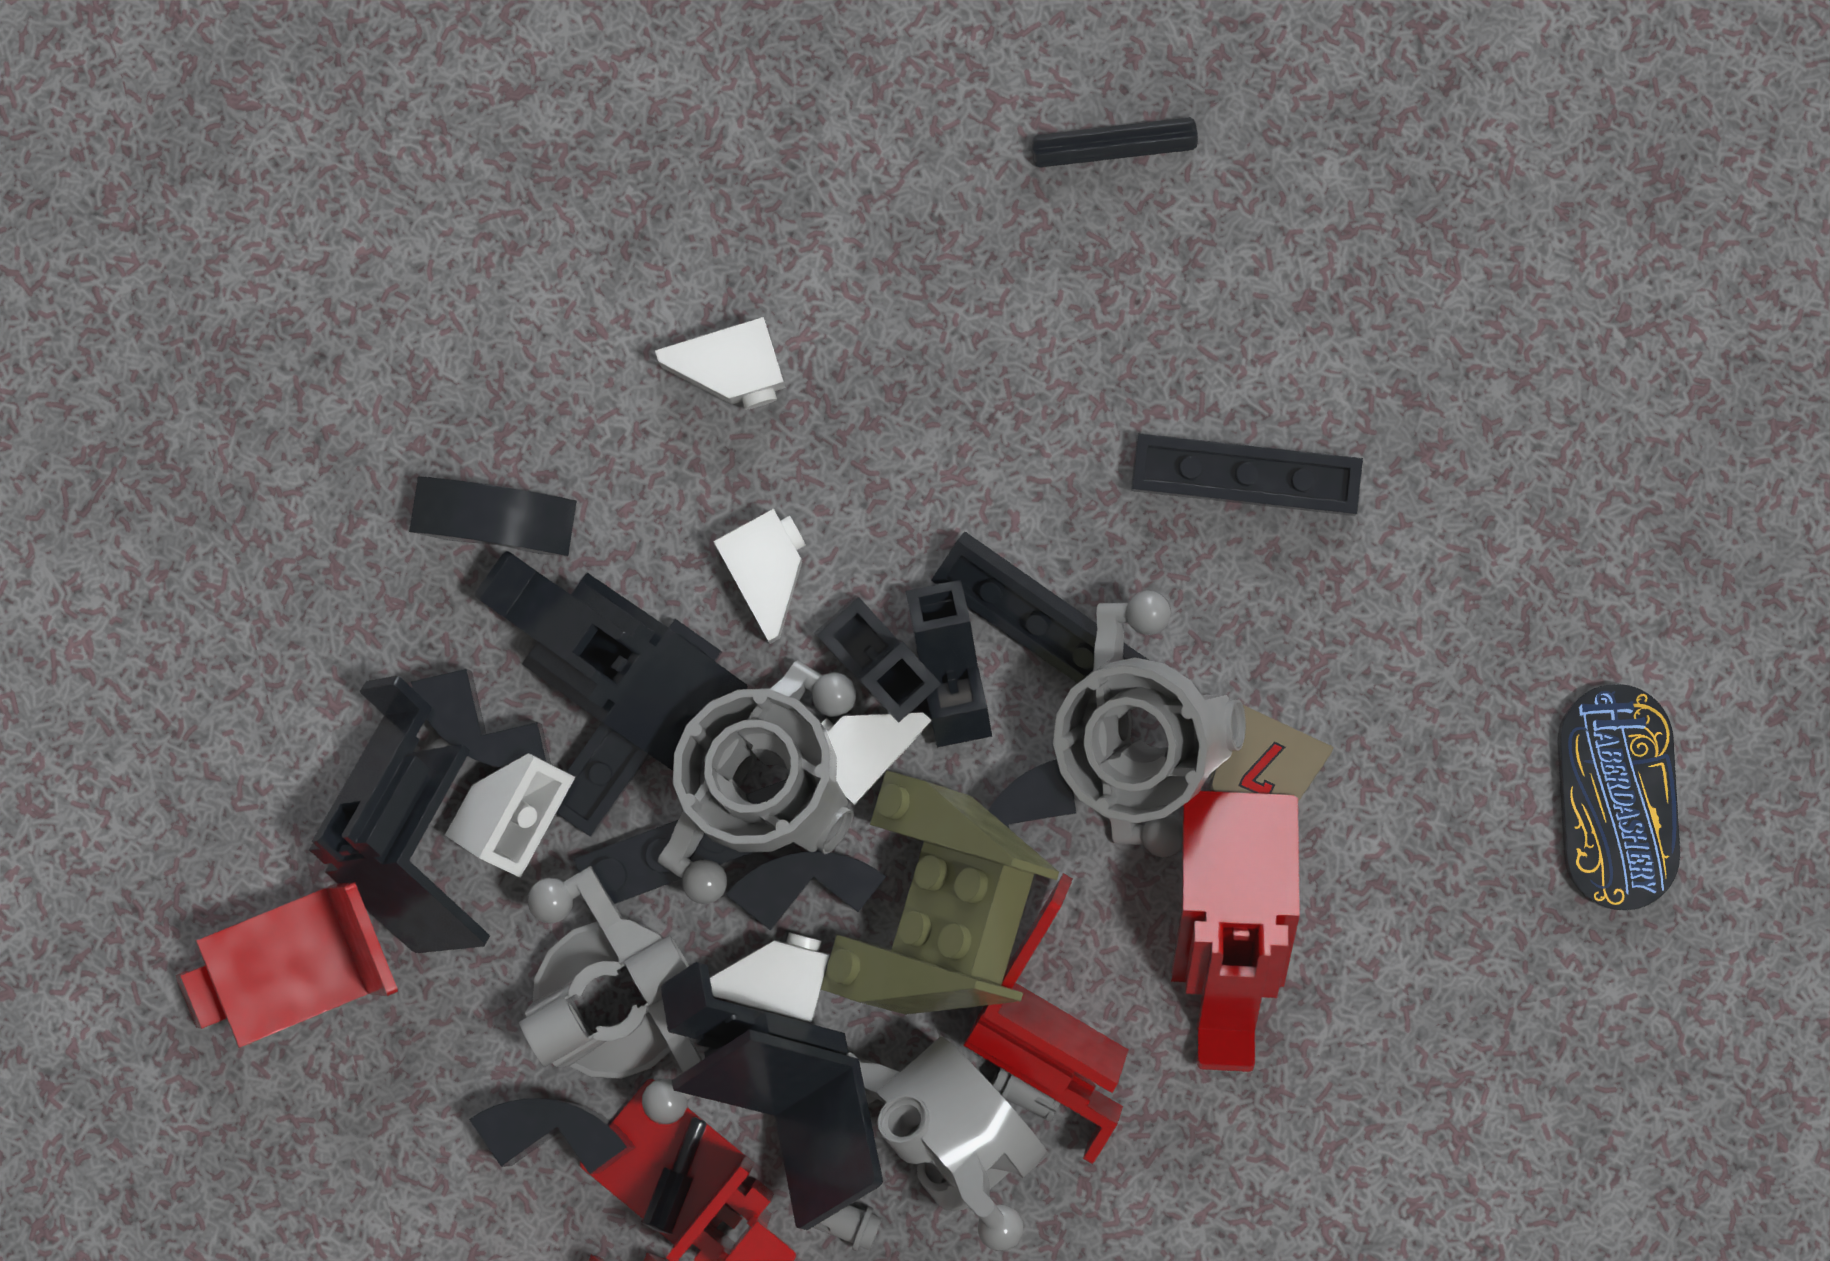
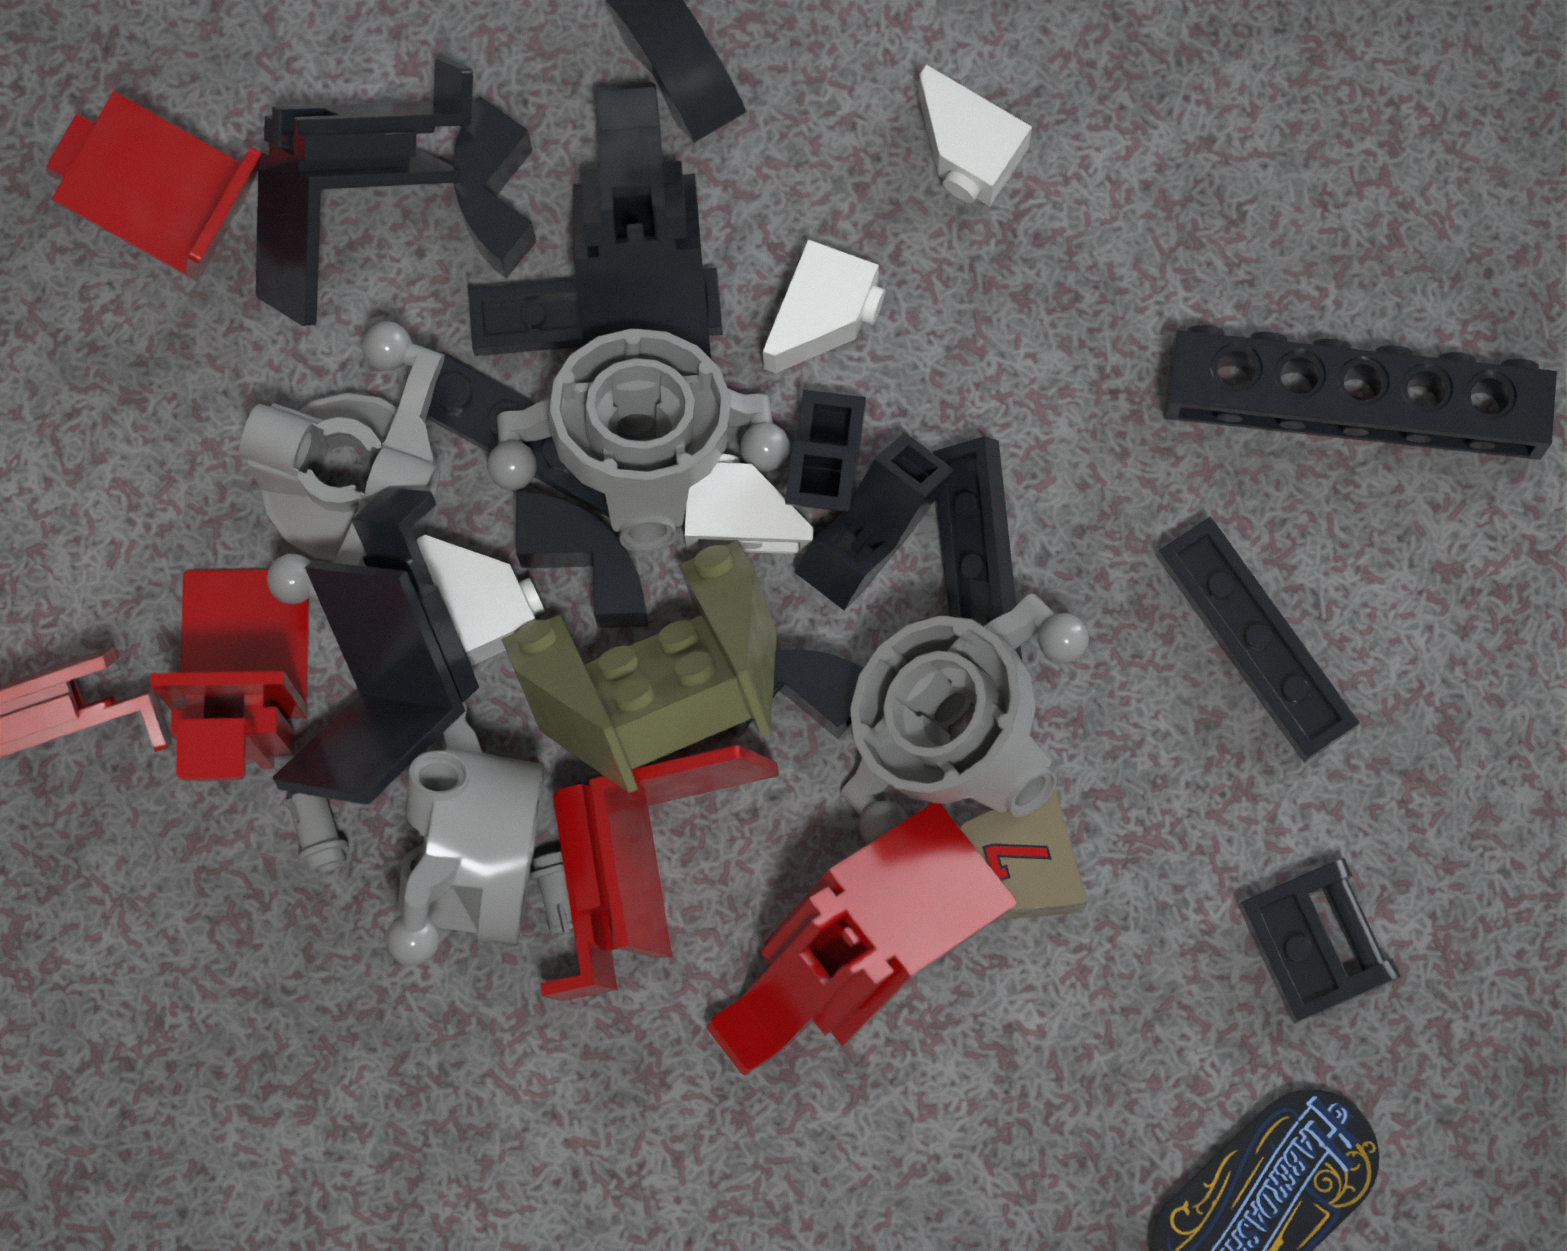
camera: 55 degrees right, 10 degrees down
white slope [445,753,575,878] -> none
black brick [469,1098,635,1174] -> none
black axle [641,1117,707,1234] -> none
black axle [1032,117,1198,168] -> none
none -> black brick [1164,325,1557,460]
none -> black plate [1239,858,1401,1024]

